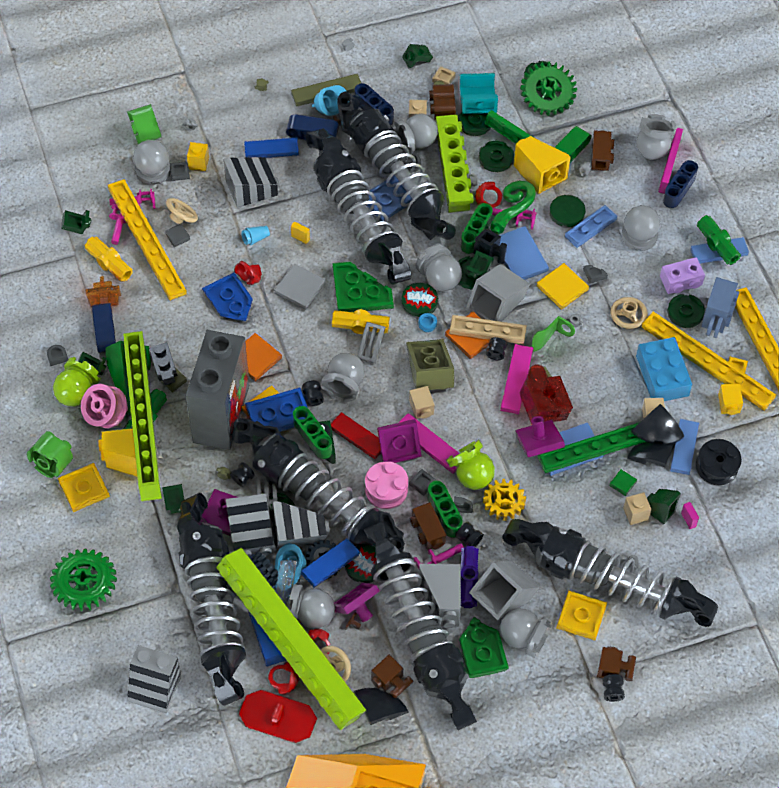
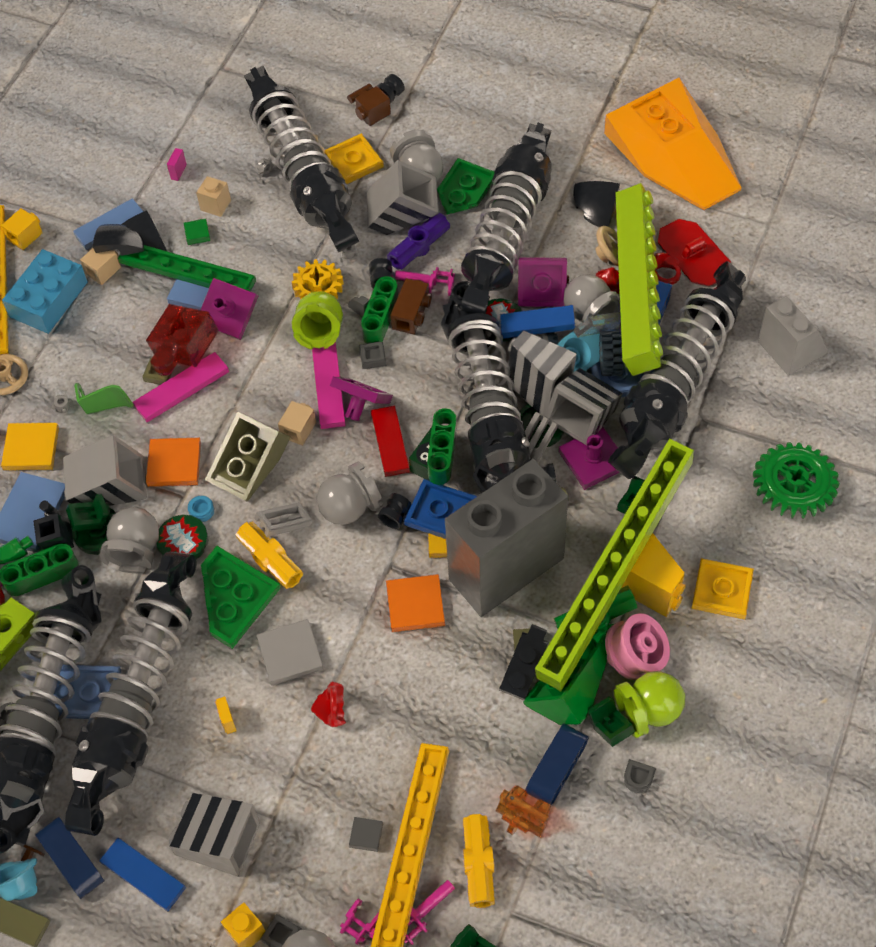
camera: 135 degrees left, 0 degrees up
bright green brick [27,431,73,478] -> none
tan piece [166,198,198,224] -> none
blue tile [202,272,253,321] -> none
medium azure cone [241,226,270,245] -> none
bright pink wheel [365,462,408,509] -> none
reddish brown brick [371,654,414,698] -> none
light grey slope [419,564,461,628] -> none
tan tile [449,315,527,345] -> none
black wheel [486,338,508,361] -> none
dark green slope [647,489,681,525] -> none
black wheel [696,439,742,485] -> none

